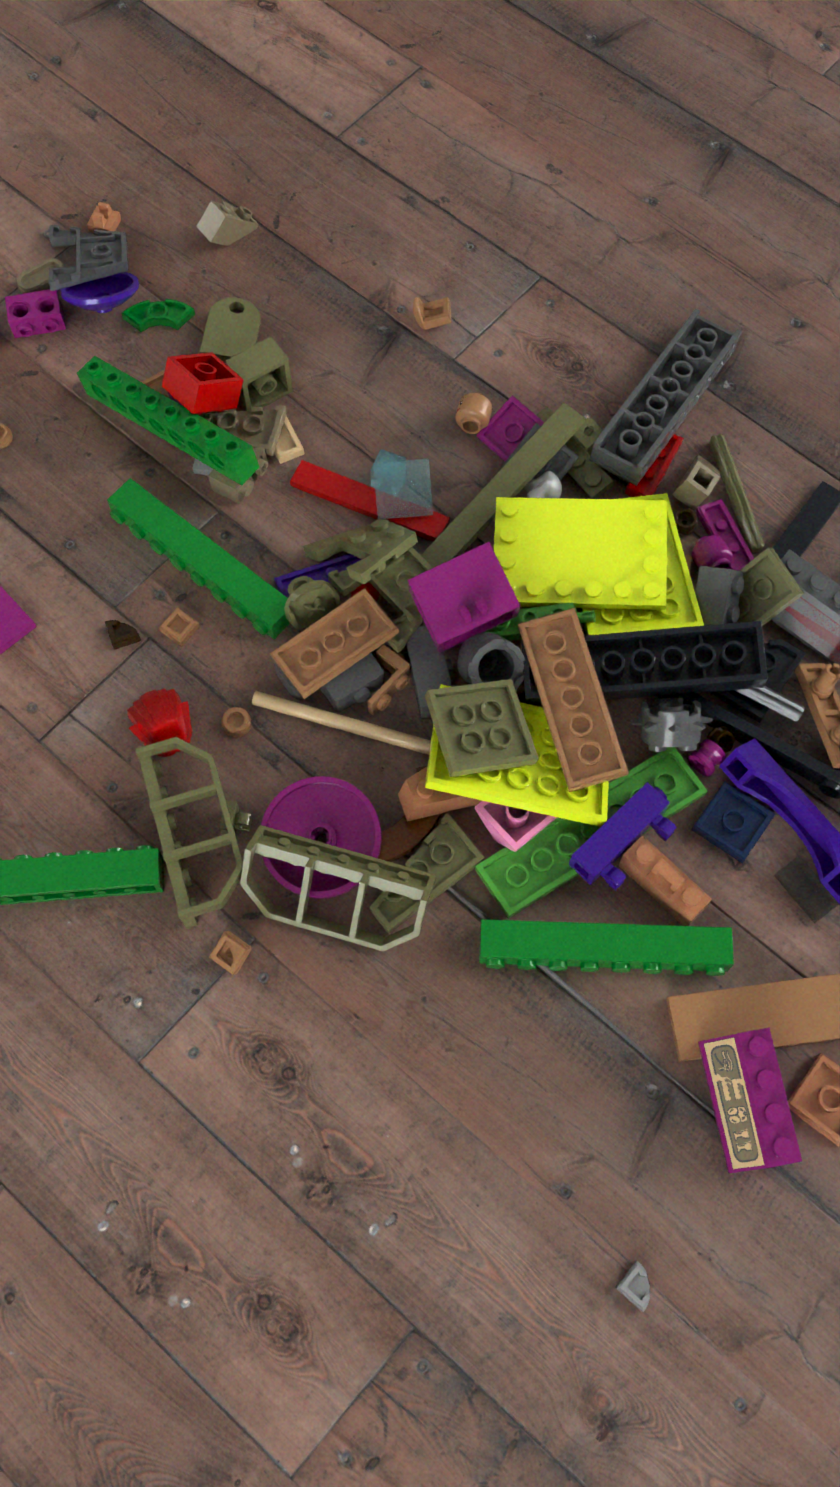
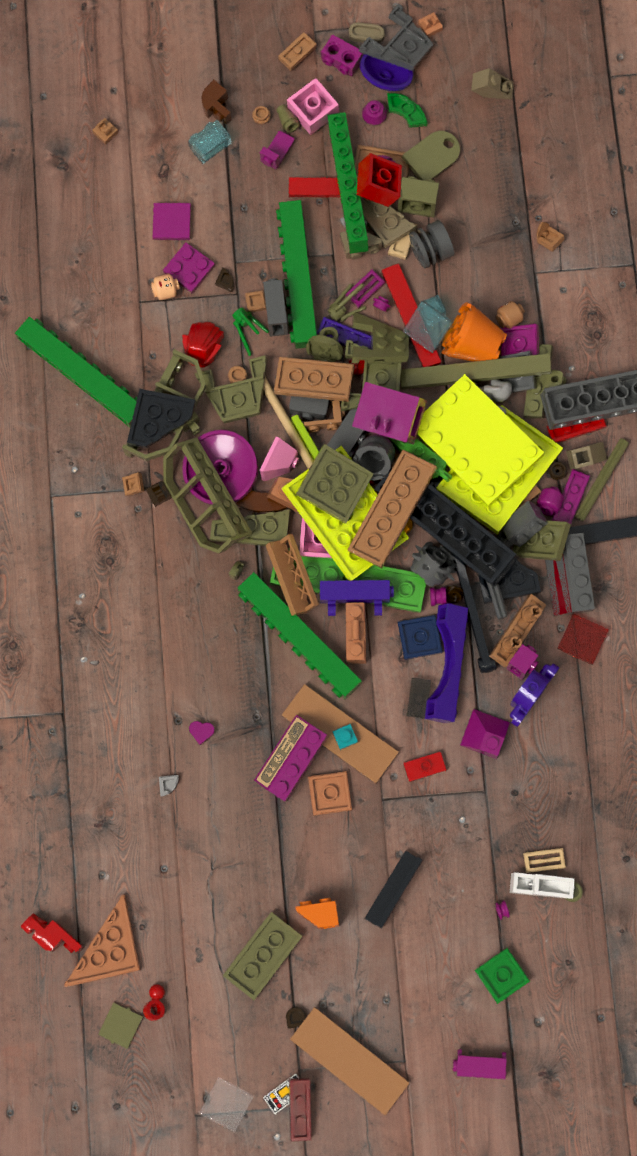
camera: 50 degrees right, 10 degrees up
none -> black plate [127,389,196,448]
none -> dark brown tile [146,481,172,507]
none -> light nougat head [151,274,179,300]
none -> magenta plate [163,242,215,294]
none -> magenta tile [189,721,215,745]
none -> olive wing [195,356,267,423]
none -> olive tile [229,560,245,580]
none -> green plant [232,307,269,356]
none -> magenta bracket [260,131,294,170]
none -> bright pink slope [260,437,300,481]
none -> dark grey brick [263,278,288,337]
none -> medium nougat fence [266,534,319,616]
none -> olive cone [276,105,299,133]
none -> bright pink brick [287,78,339,135]
none -> red tile [289,177,340,197]
none -> lime tile [291,414,319,460]
none -> olive plant [327,284,366,322]
none -> teal plate [332,724,358,750]
none -> magenta tile [346,269,385,308]
none -> magenta cone [362,101,387,125]
none -> magenta plate [373,296,391,312]
none -> dark grey wheel [409,220,454,269]
none -> orange cone [441,302,507,362]

